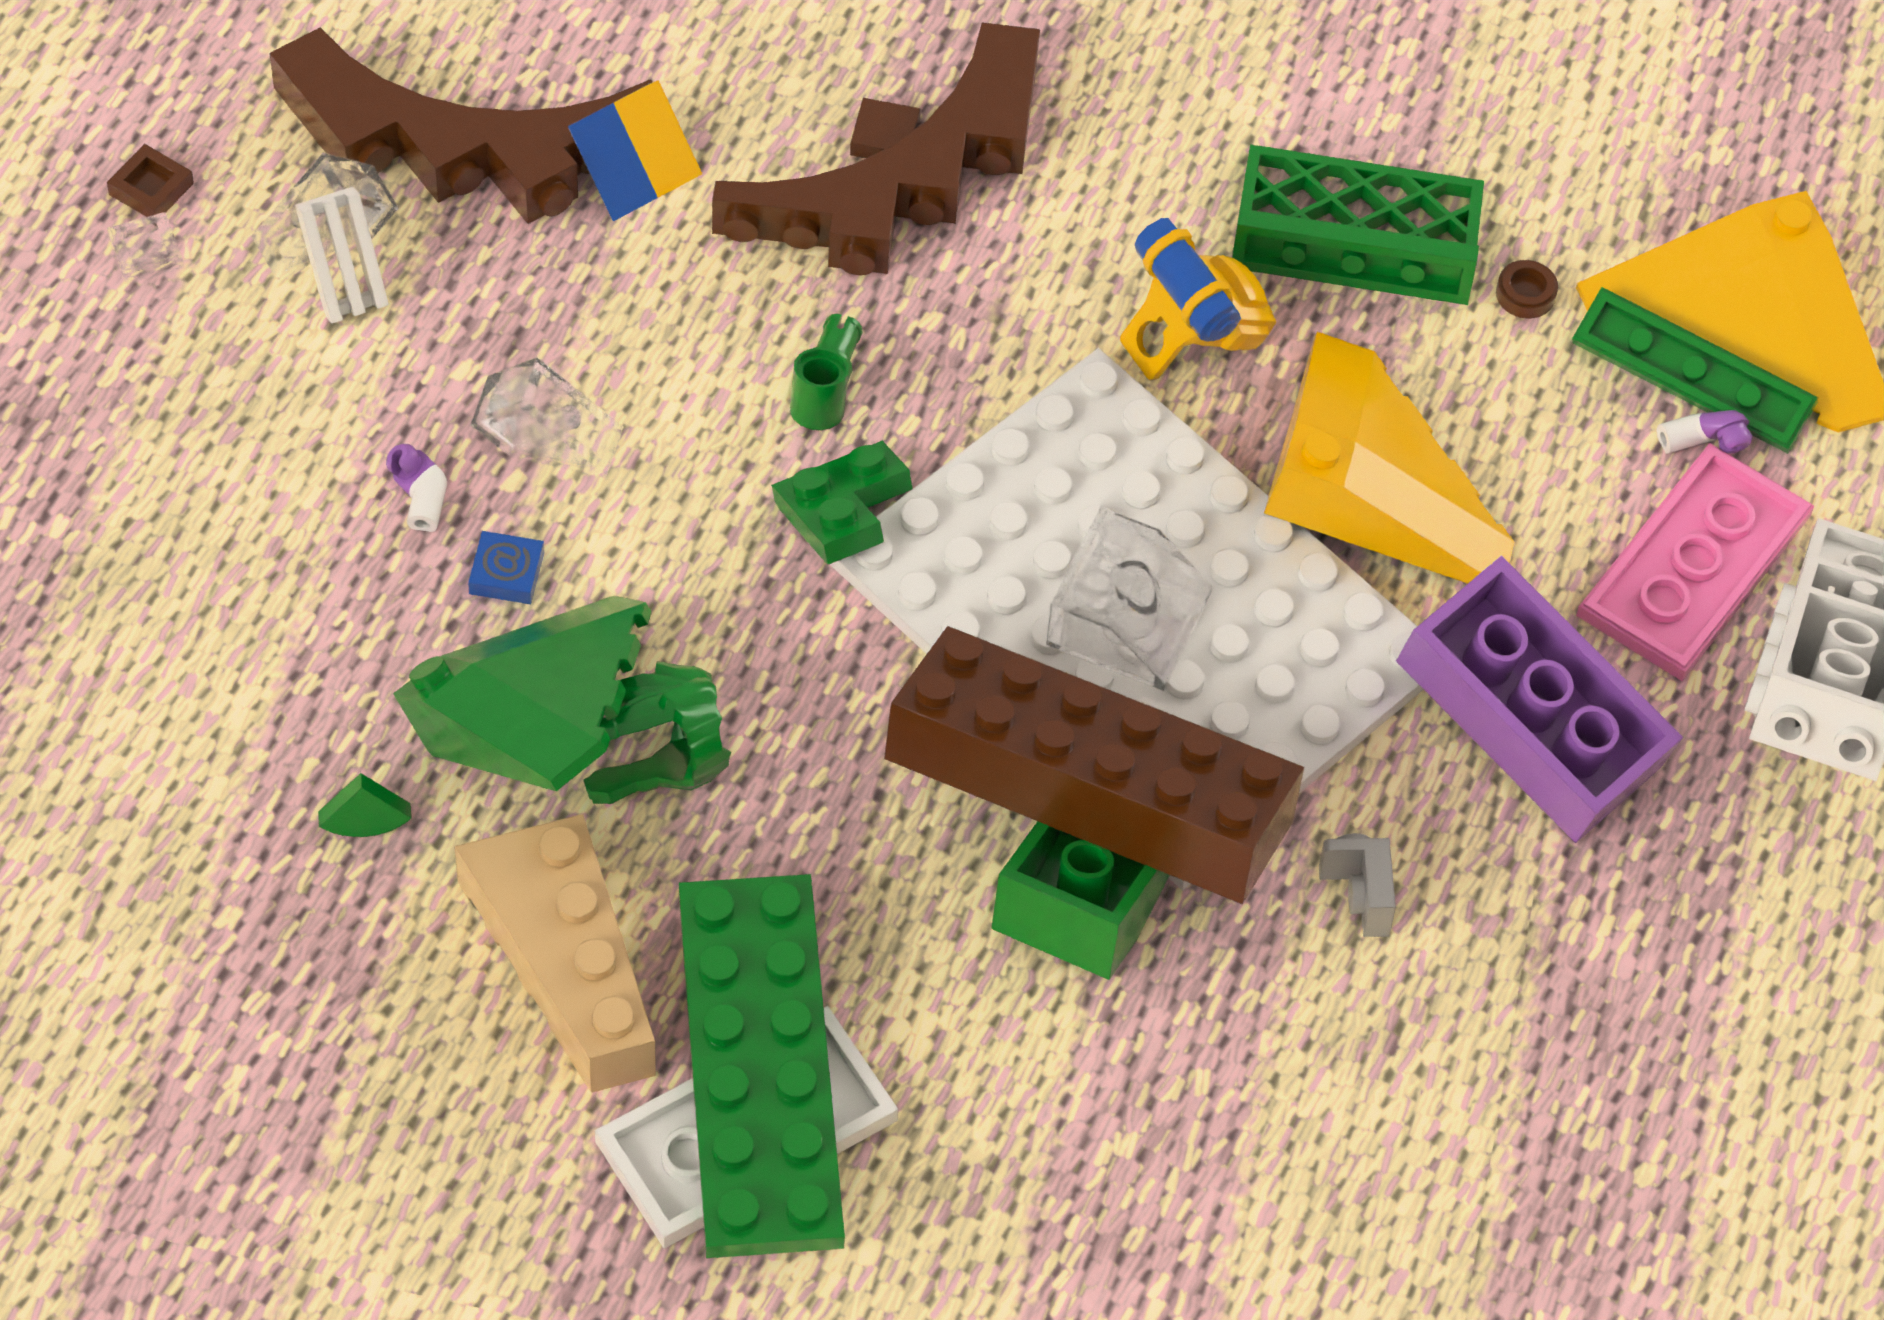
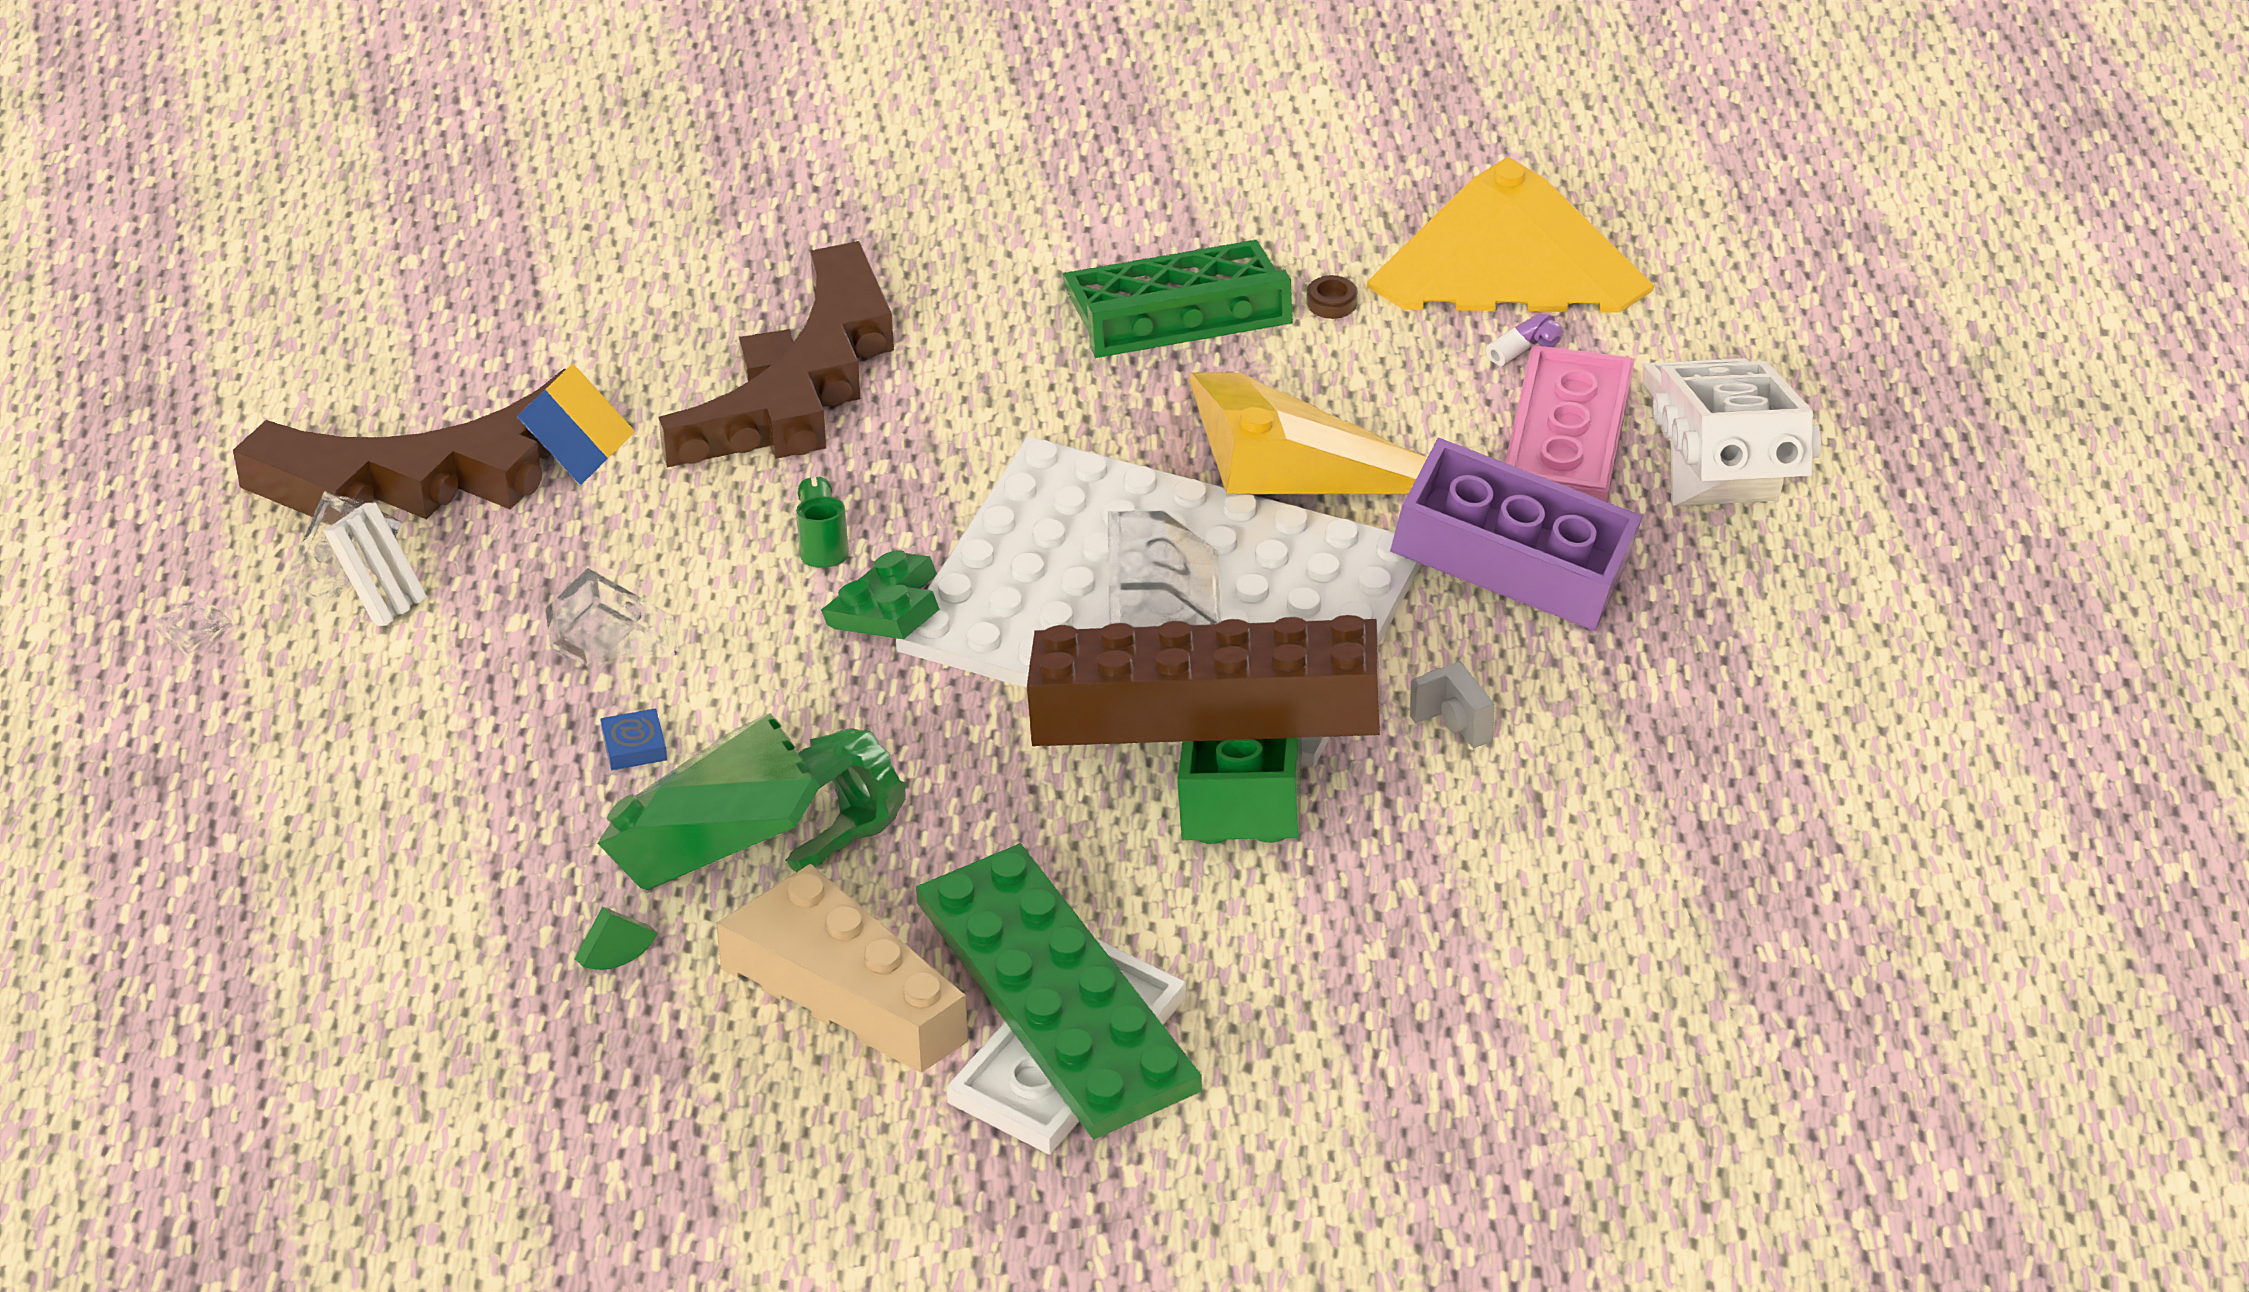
camera: 20 degrees left, 15 degrees down
reddish brown tile [107,143,194,222] -> none
arm [386,444,447,532] -> none
yellow piece [1120,218,1276,380] -> none
green tile [1572,287,1818,454] -> none

